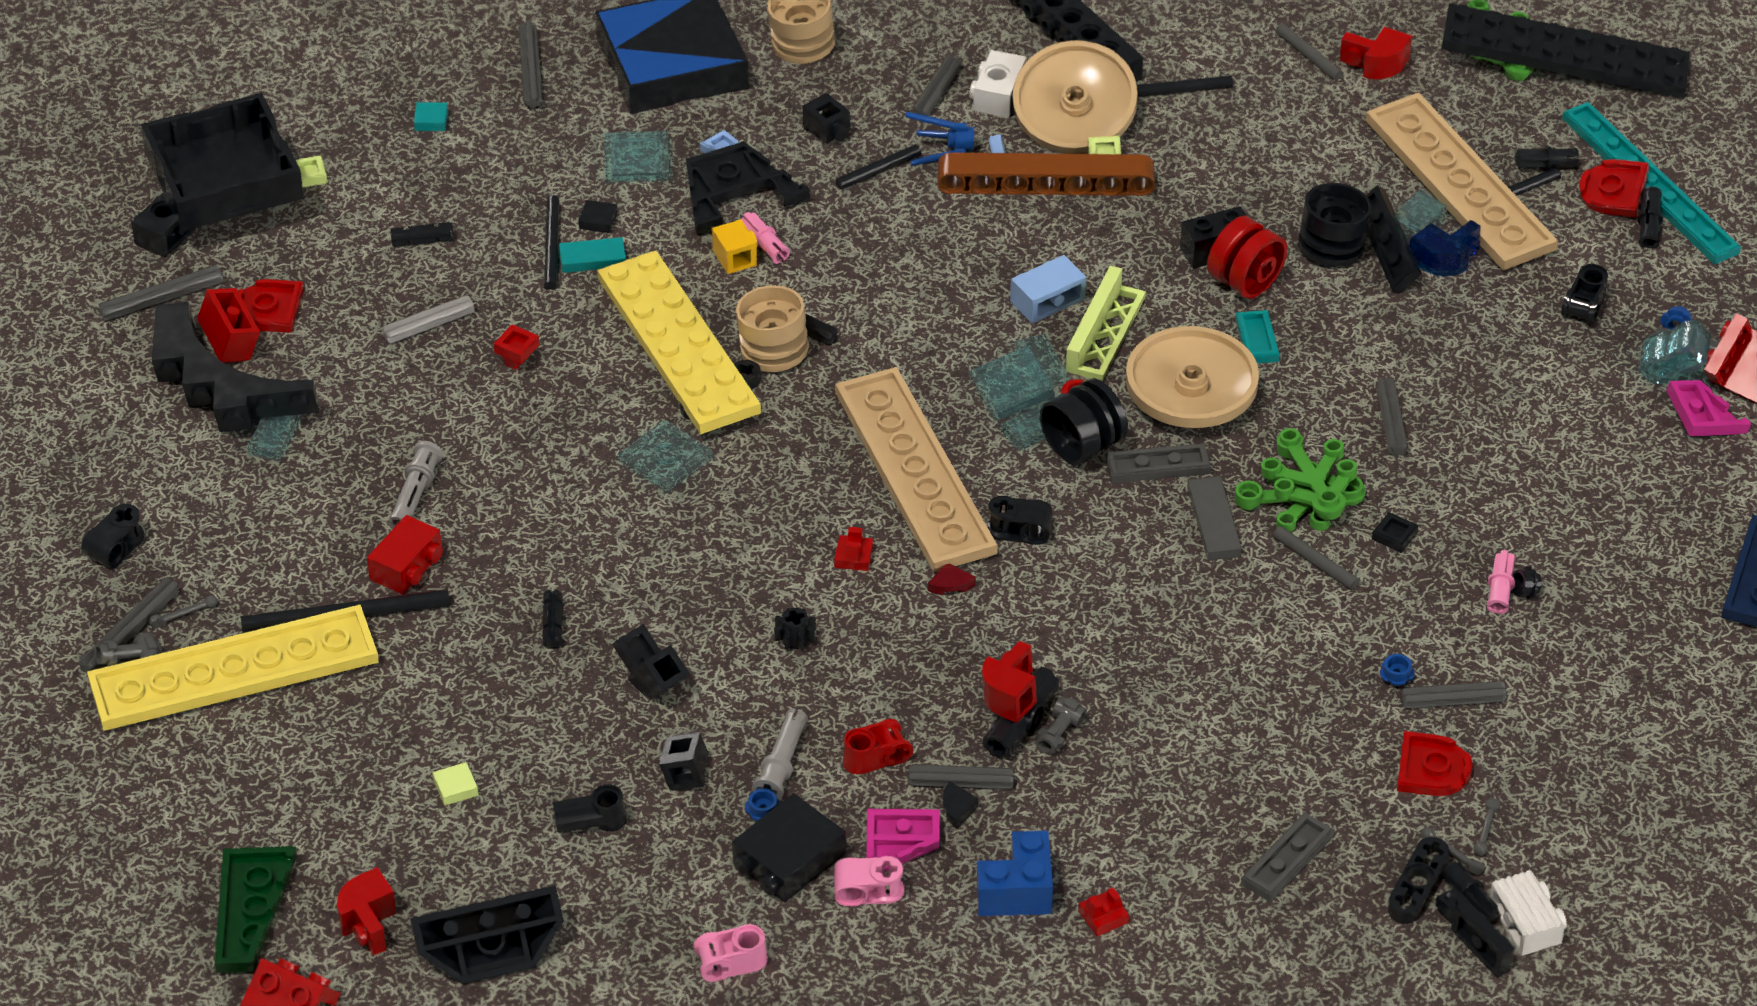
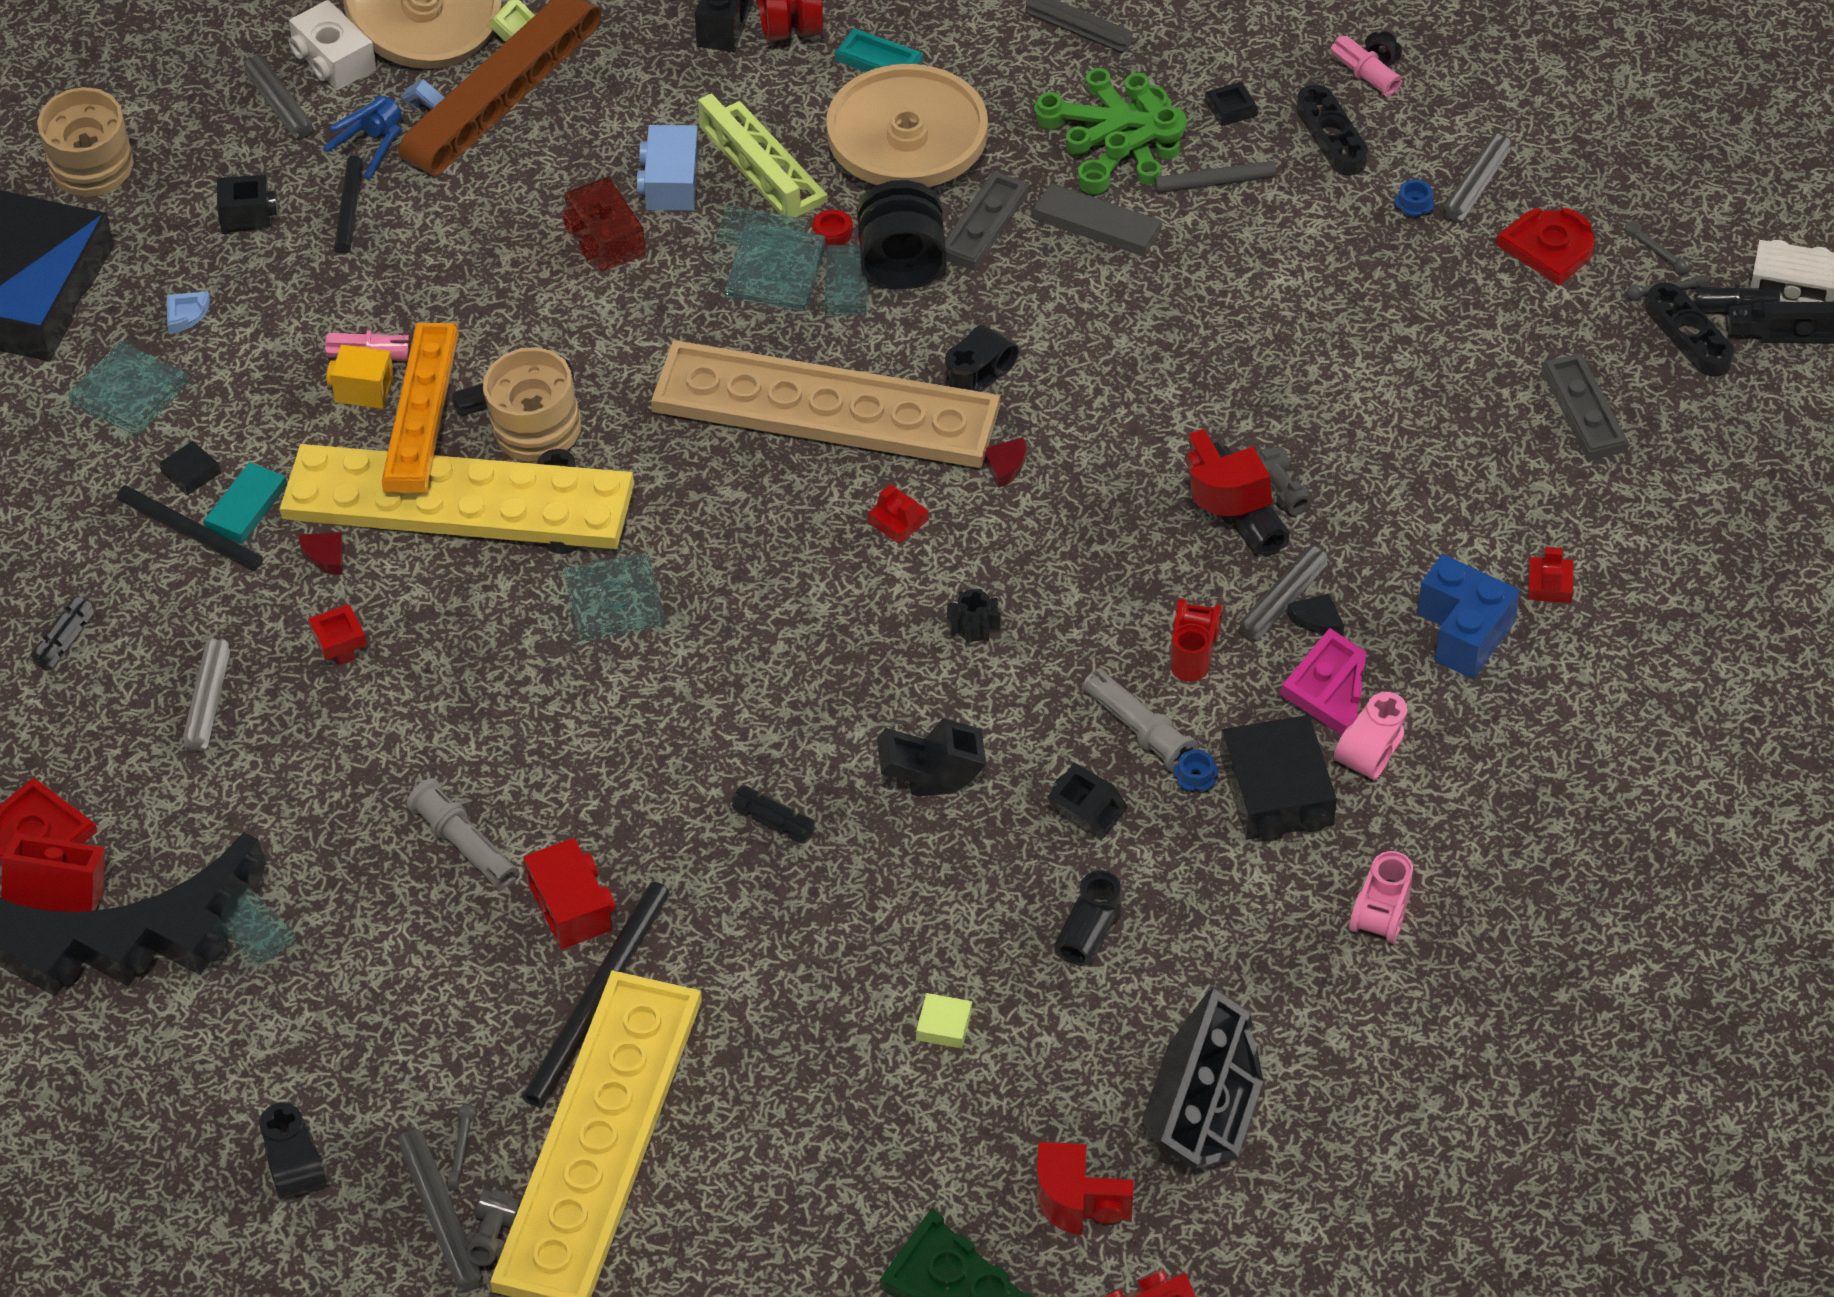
camera: 55 degrees left, 5 degrees up
black wing [686,141,810,235] -> none
none -> dark red tile [298,532,343,575]
none -> light orange tile [382,323,459,492]
none -> clear red brick [561,176,646,272]
none -> black beam [1297,85,1368,176]

